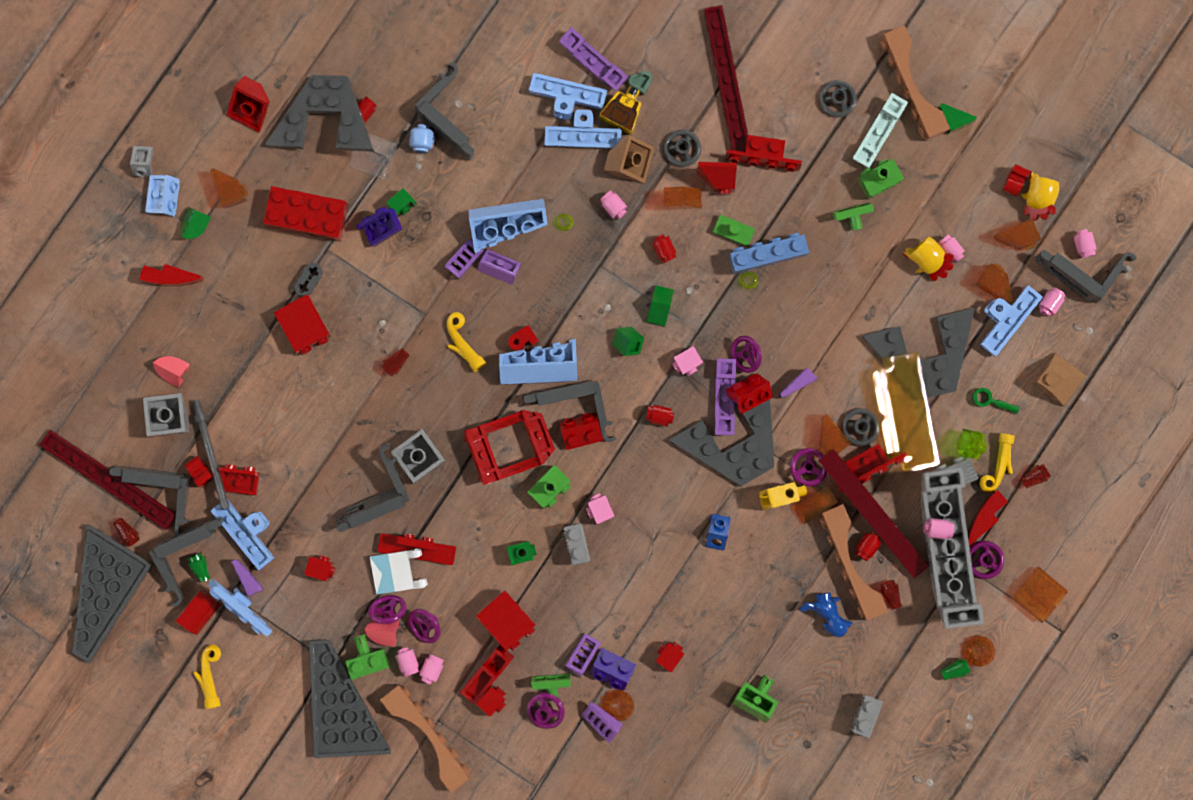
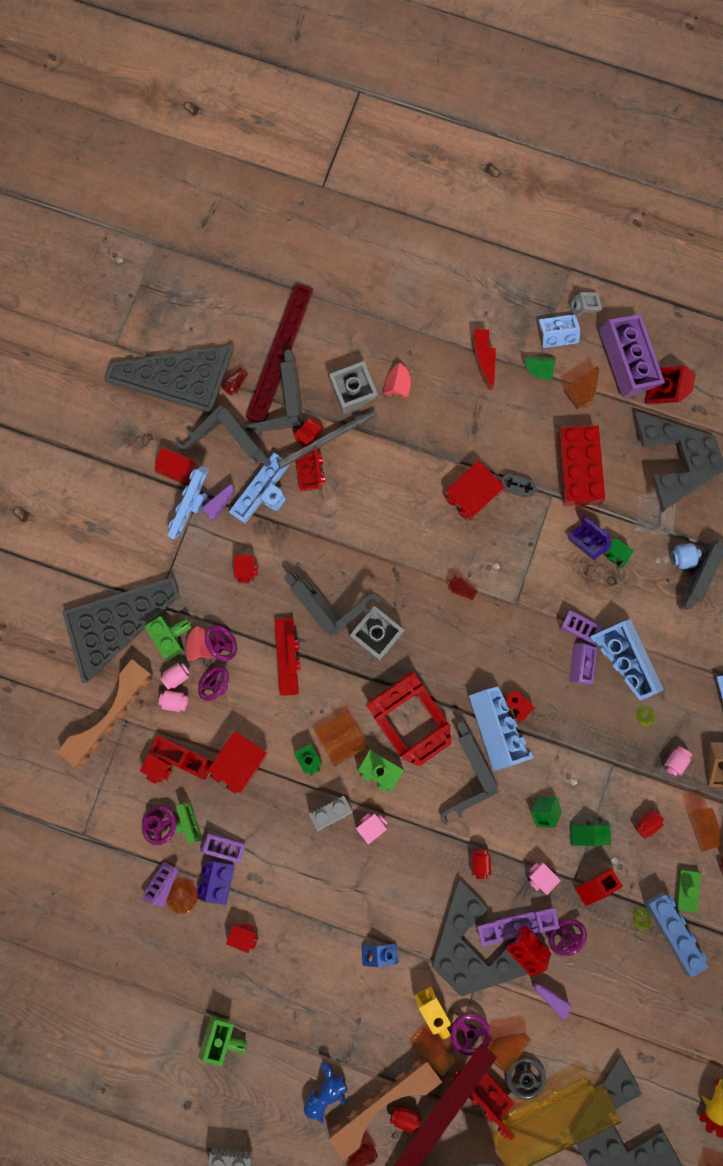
camera: 80 degrees right, 5 degrees down
green cone [187,552,210,583] -> none
yellow plant [193,645,221,709] -> none
red brick [357,96,377,124] -> none
white flag [370,548,428,595] -> none
yellow plant [446,312,486,372] -> none
red bracket [559,413,603,450] -> none
none -> clear orange slope [314,711,368,766]
none -> red slope [575,867,623,906]
none -> medium lavender slope [599,314,665,398]

